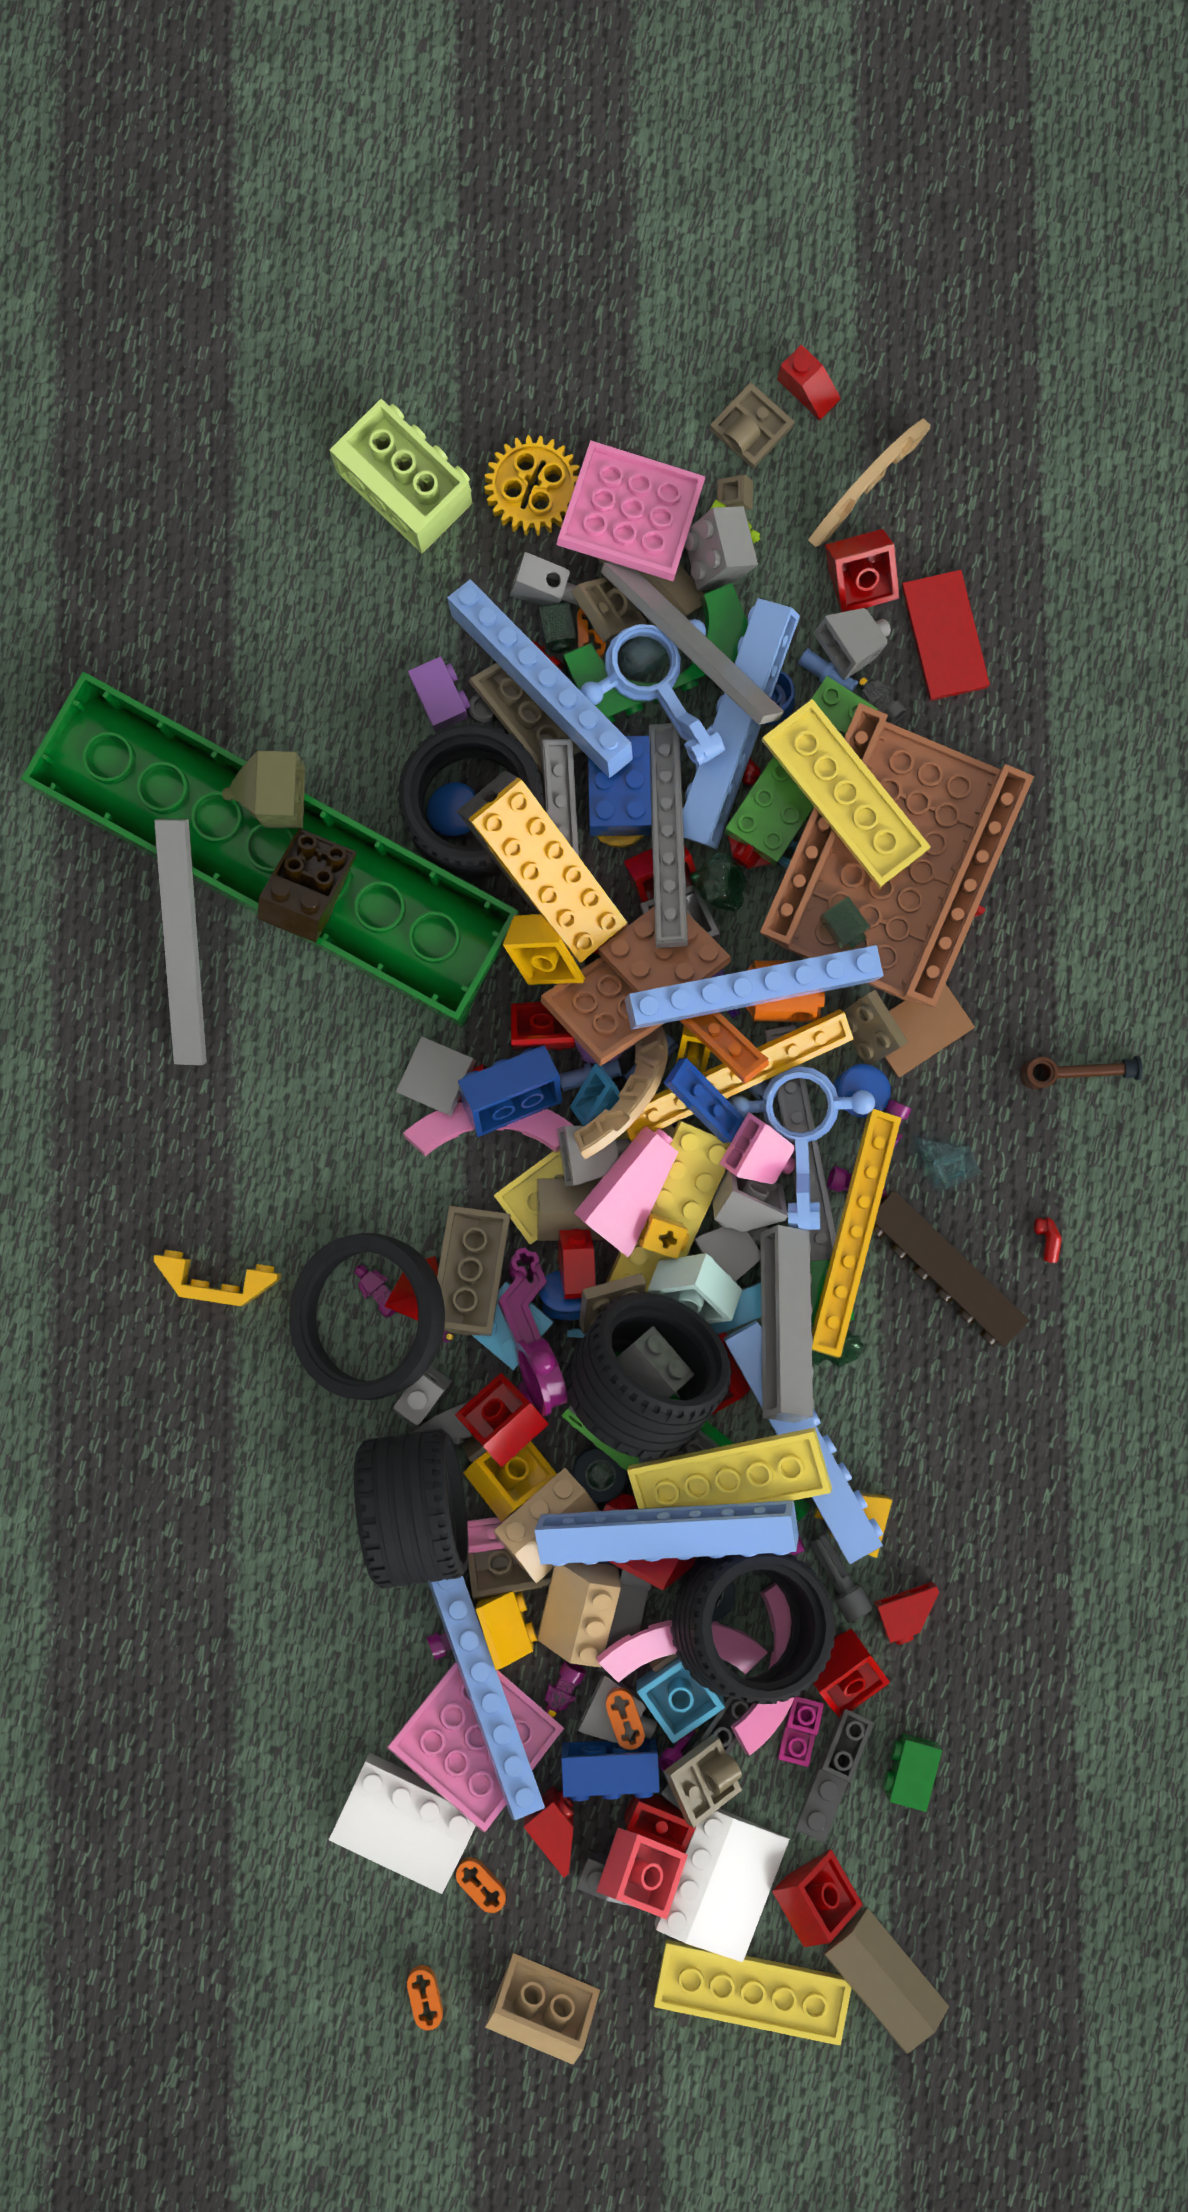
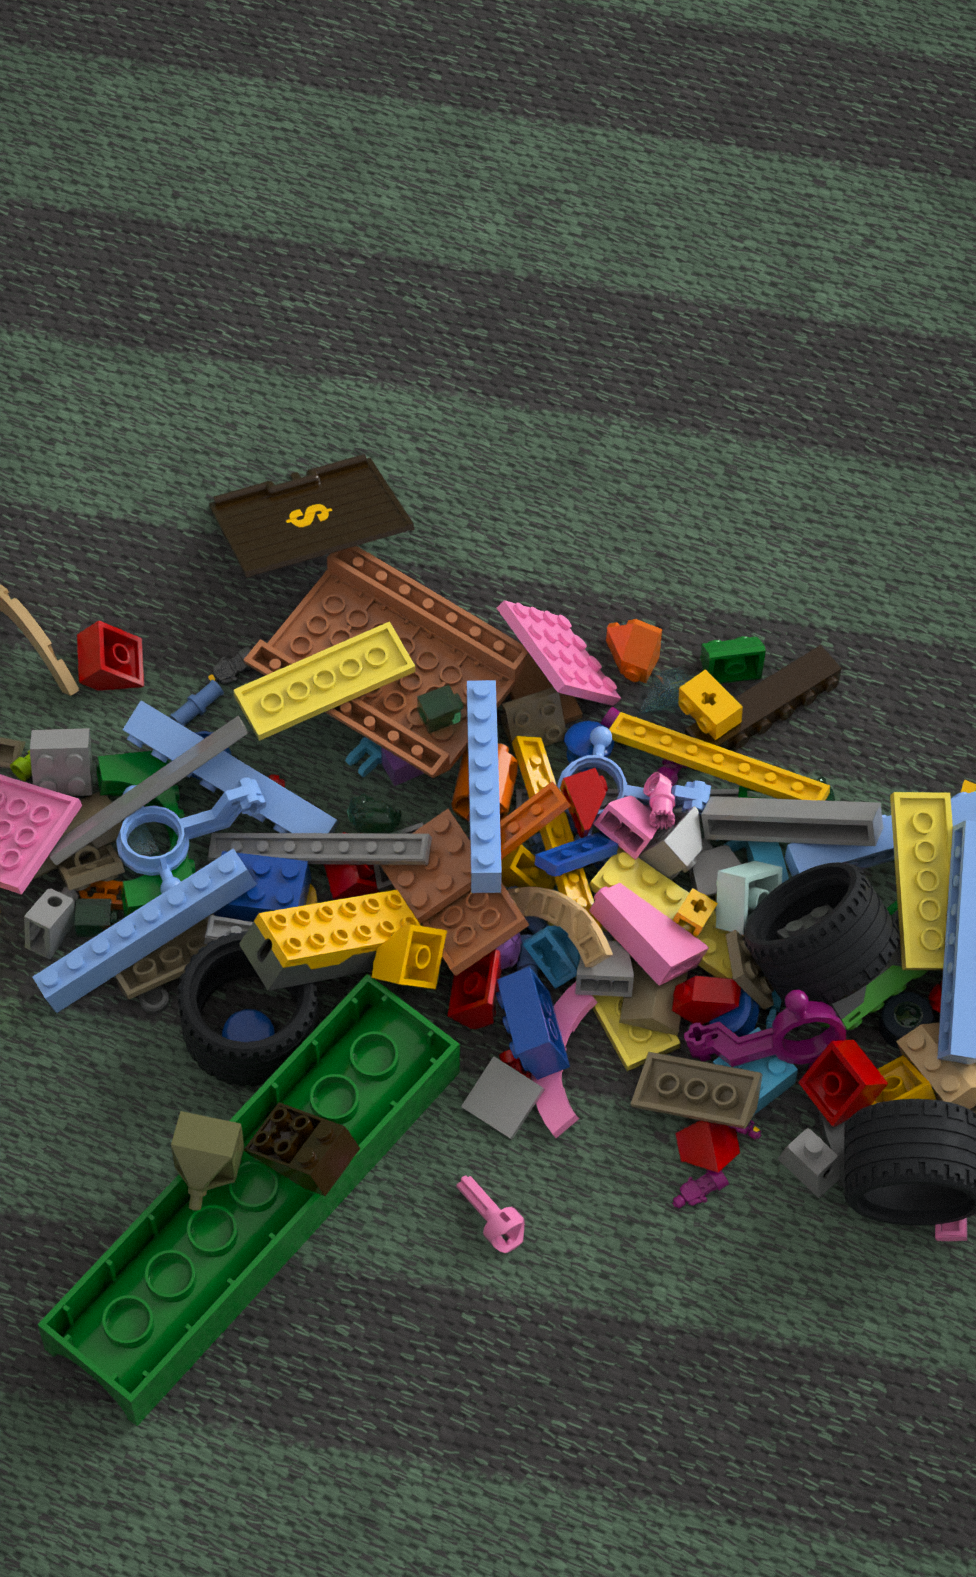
camera: 80 degrees left, 25 degrees down
light grey tile [154,818,207,1065] -> none
yellow slope [154,1250,282,1306] -> none
black tyre [289,1233,445,1400] -> none
medium lavender brick [408,656,470,733] -> none
bright green piece [723,676,878,870] -> none
light grey torso [813,608,891,680] -> none
red tile [901,570,990,701] -> none
reddish brown piece [1020,1056,1143,1090] -> none
red arm [1033,1217,1062,1263] -> none
none -> dark brown door [209,454,415,578]
none -> bright pink piece [456,1175,525,1253]
none -> bright pink plate [497,600,622,706]
none -> red slope [560,768,608,838]
none -> orange slope [606,619,662,683]
none -> bright pink connector [643,772,675,830]
none -> yellow brick [678,669,743,740]
none -> green slope [700,636,766,684]

